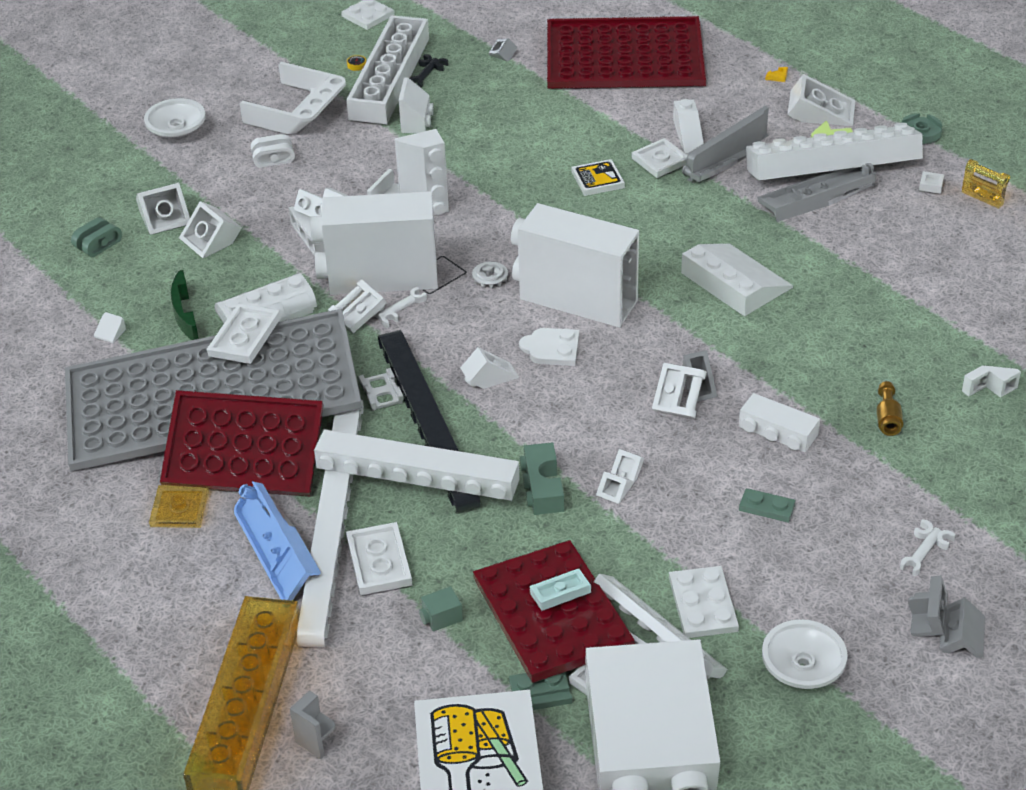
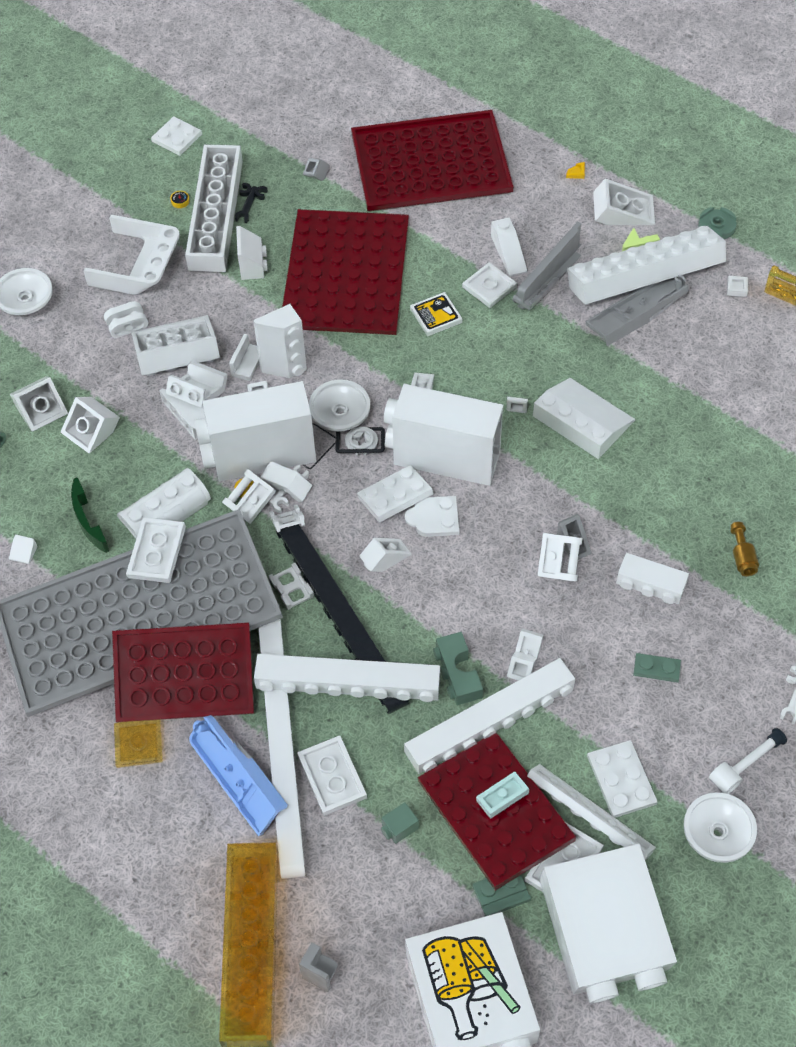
camera: 10 degrees left, 15 degrees up
none -> white slope [131,315,220,376]
none -> white slope [260,462,312,502]
none -> white piece [269,505,305,532]
none -> dark red plate [282,209,409,335]
none -> white dish [309,380,370,431]
none -> black piece [335,427,385,453]
none -> white plate [357,465,433,523]
none -> white brick [404,658,575,774]
none -> white slope [506,397,528,413]
none -> white piece [709,728,787,794]

